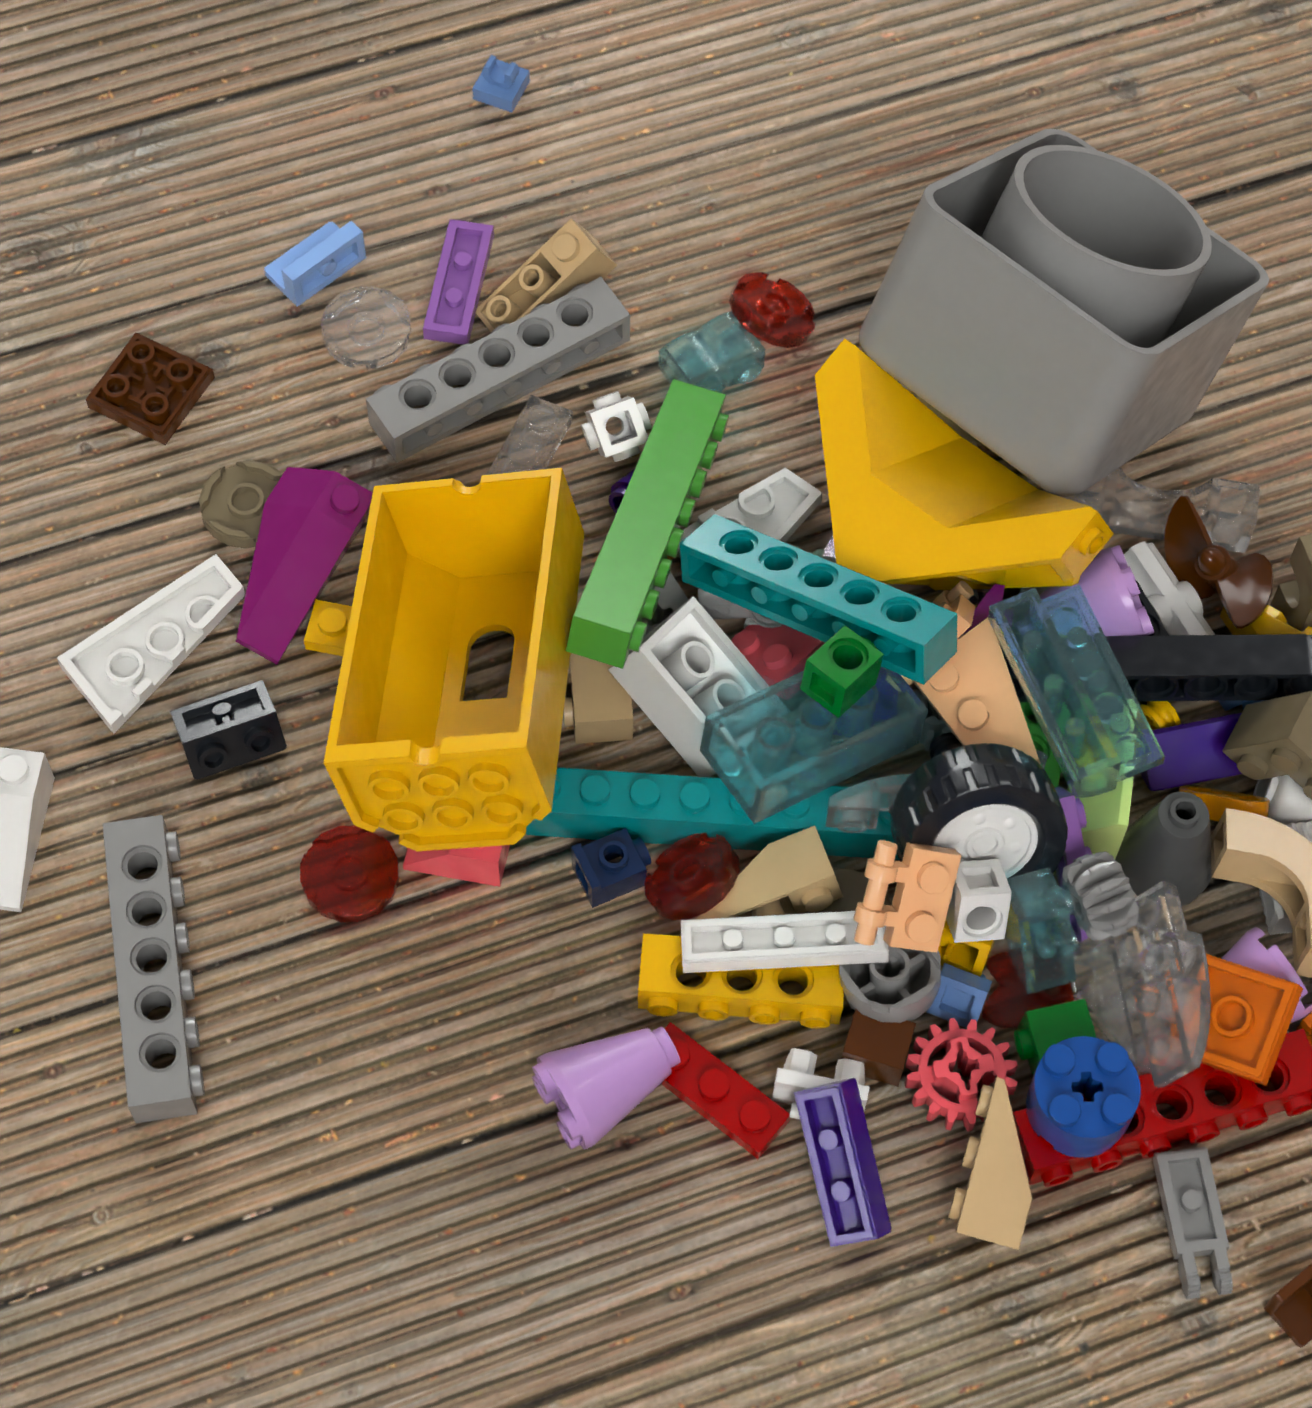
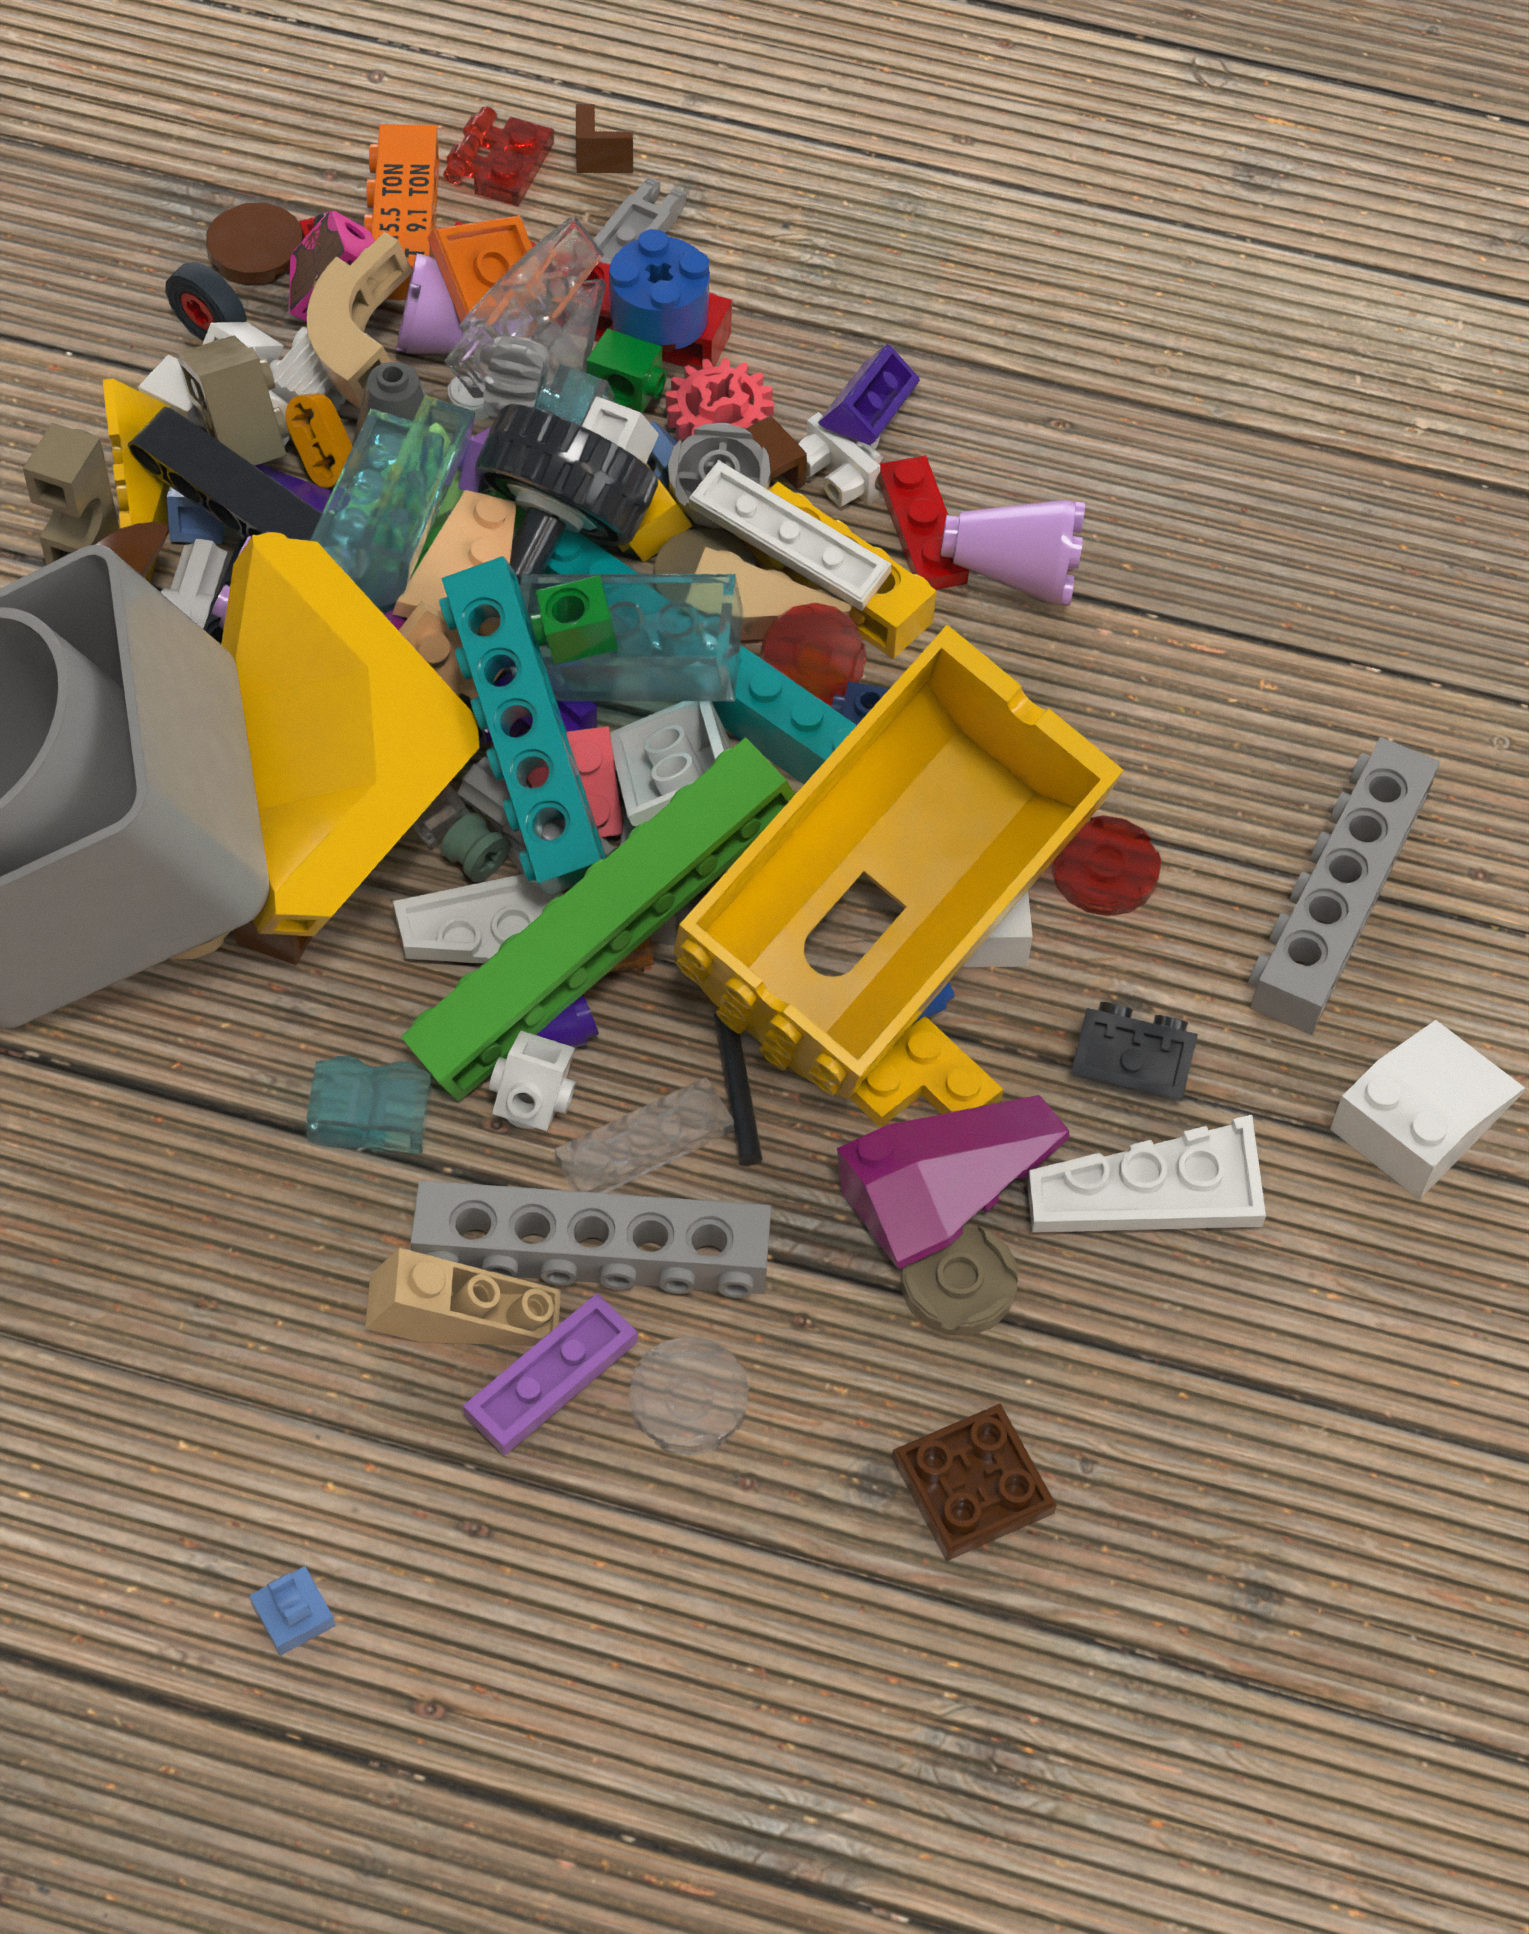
camera: 145 degrees left, 5 degrees down
light blue panel [264,221,366,307] -> none
clear red tile [729,272,816,348] -> none
clear slope [826,774,911,833] -> none
light nougat plate [853,840,962,953] -> none
tan slope [948,1077,1032,1250] -> none

